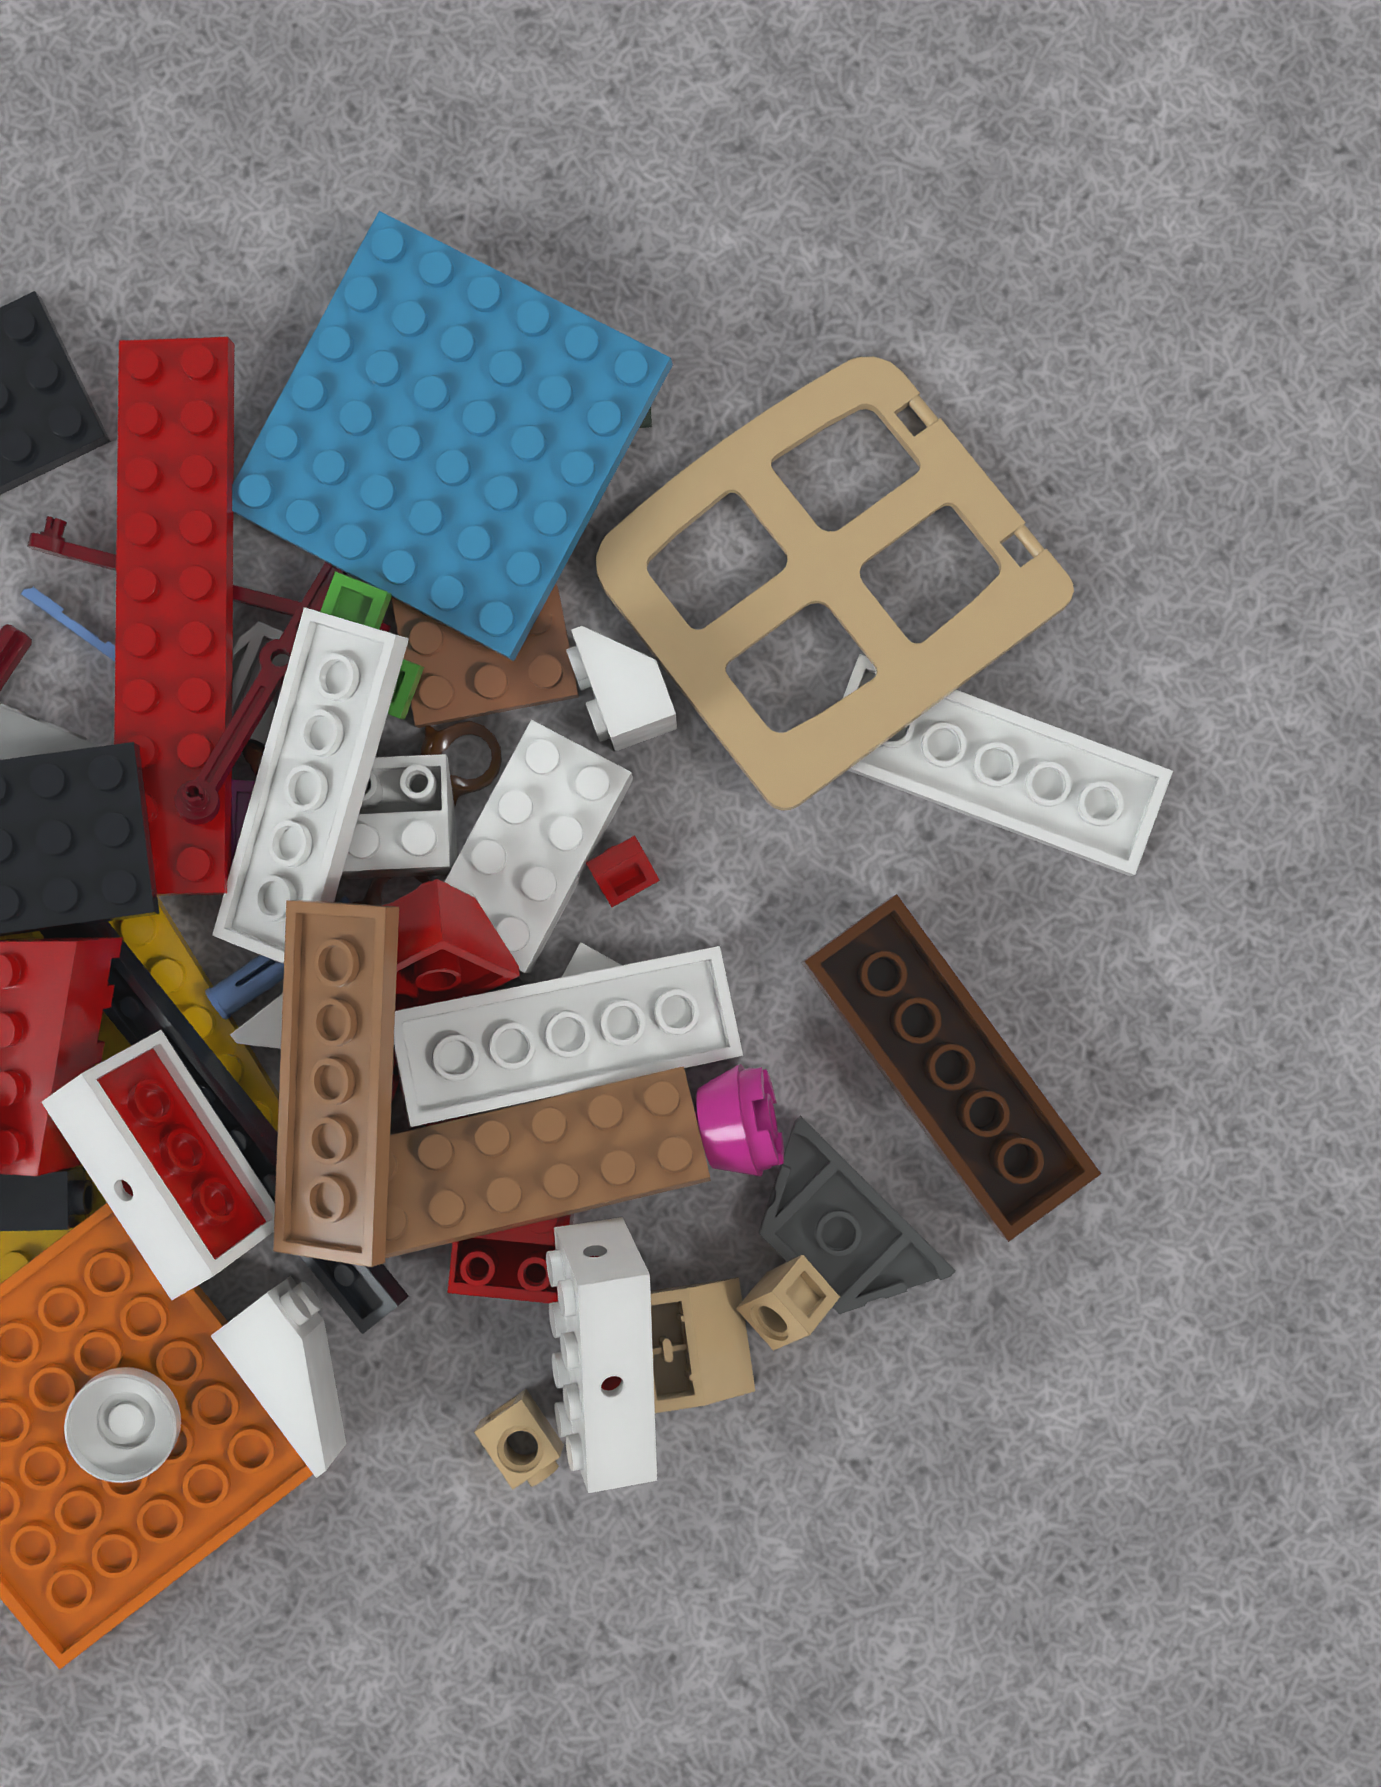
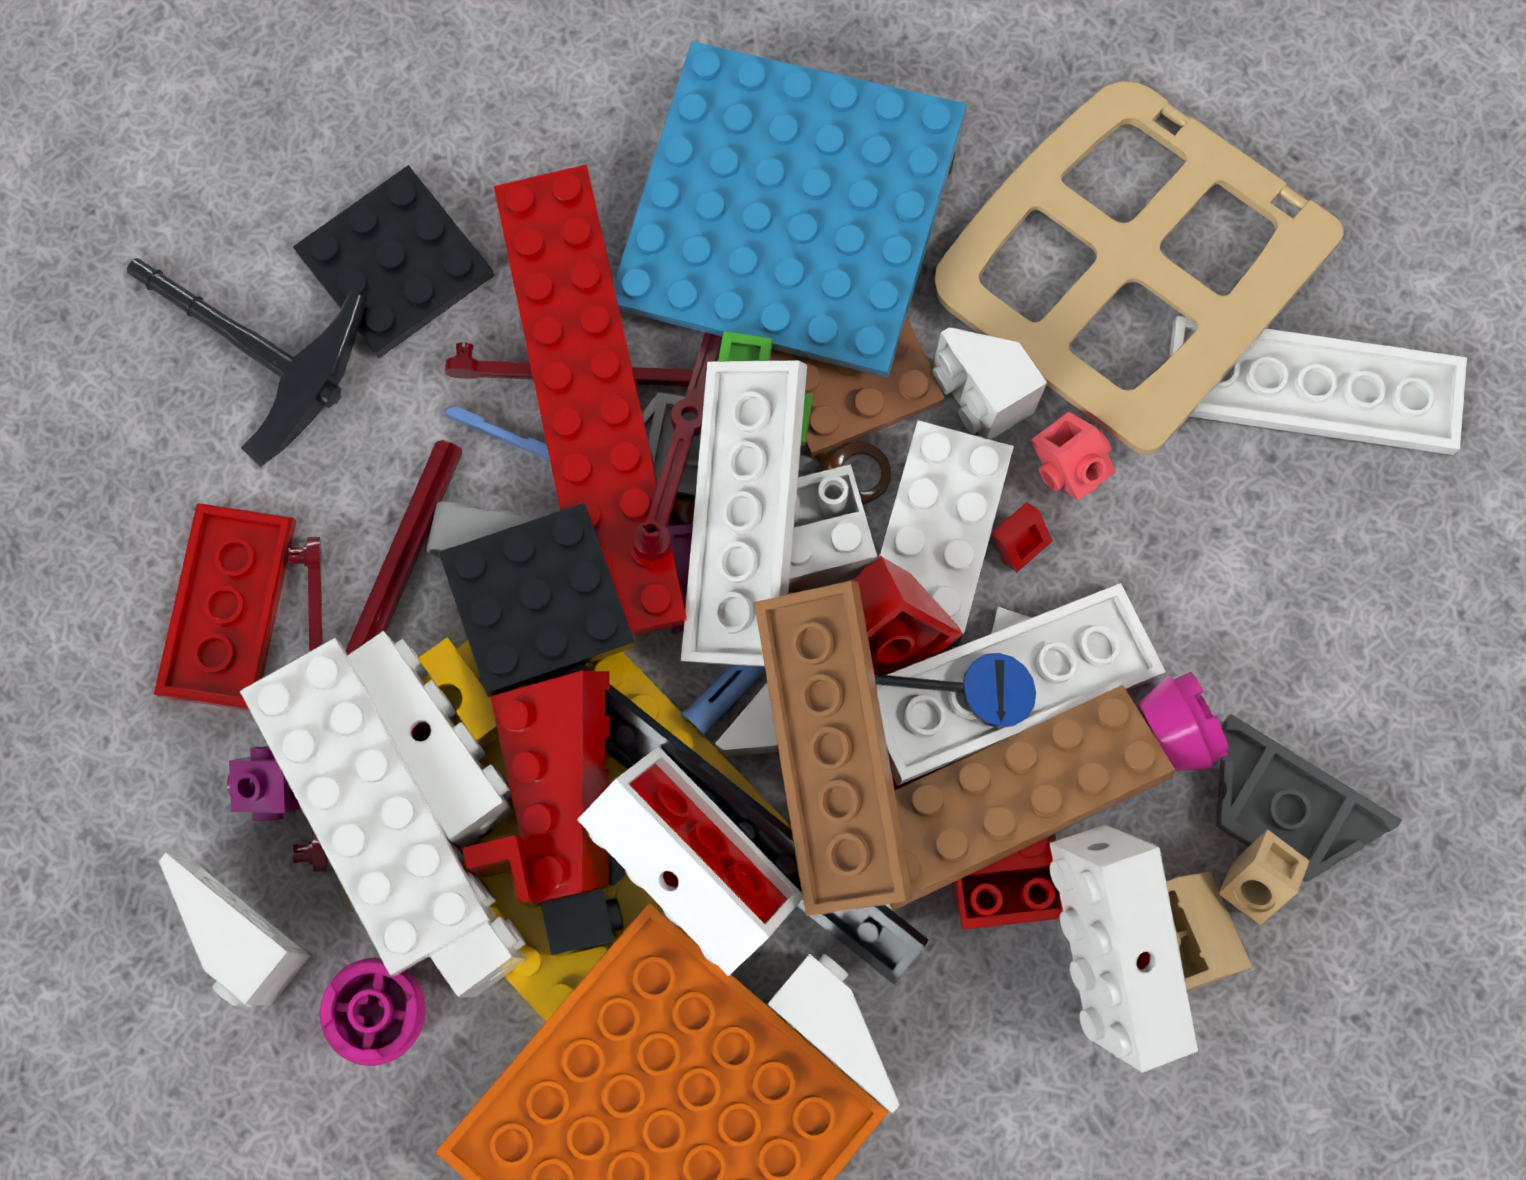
camera: 15 degrees left, 10 degrees down
white piece [64,1367,181,1483] -> none
tan brick [474,1389,564,1490] -> none
reddish brown brick [801,894,1101,1242] -> none
none -> blue piece [874,653,1036,728]
none -> coral brick [1031,411,1116,500]

